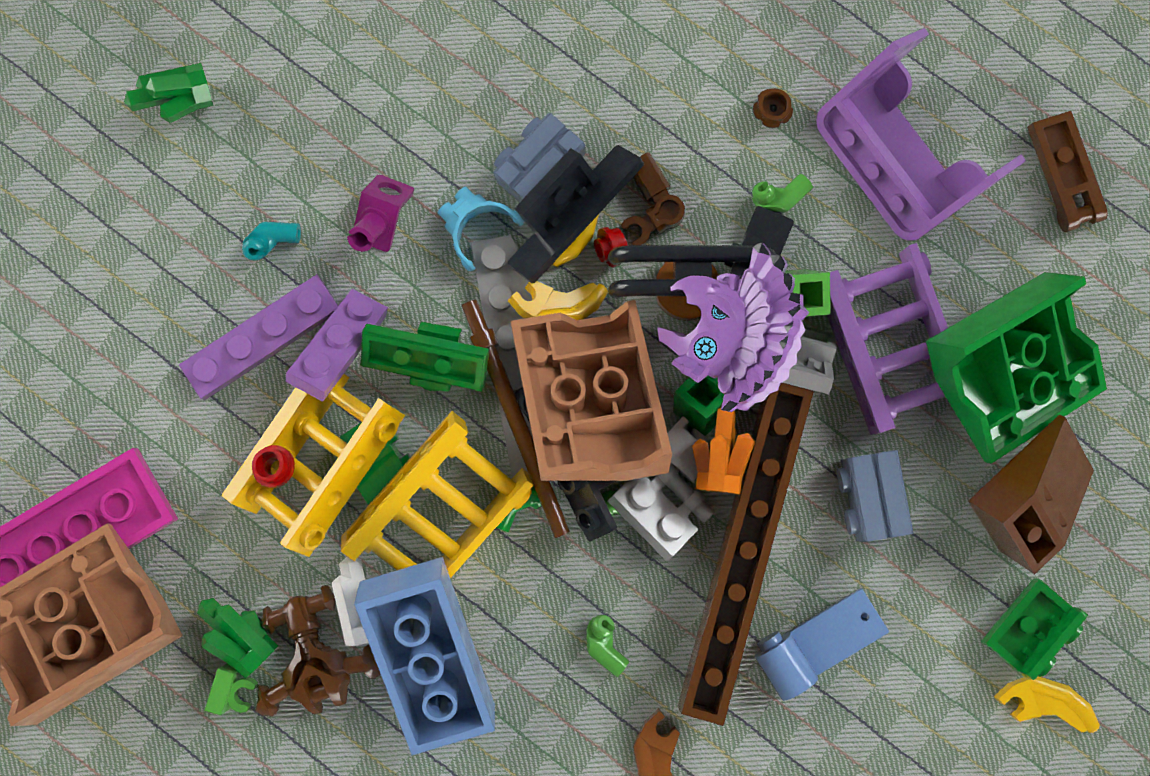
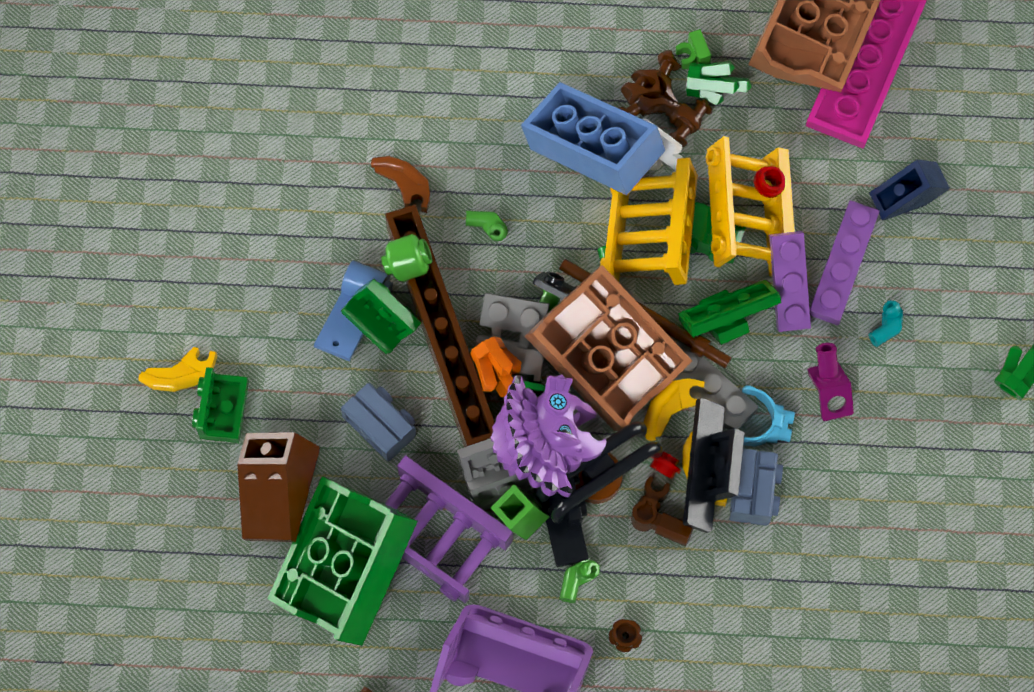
camera: 140 degrees right, 15 degrees down
none -> green bracket [341,279,421,354]
none -> bright green head [381,234,433,282]
none -> dark blue slope [869,159,950,220]

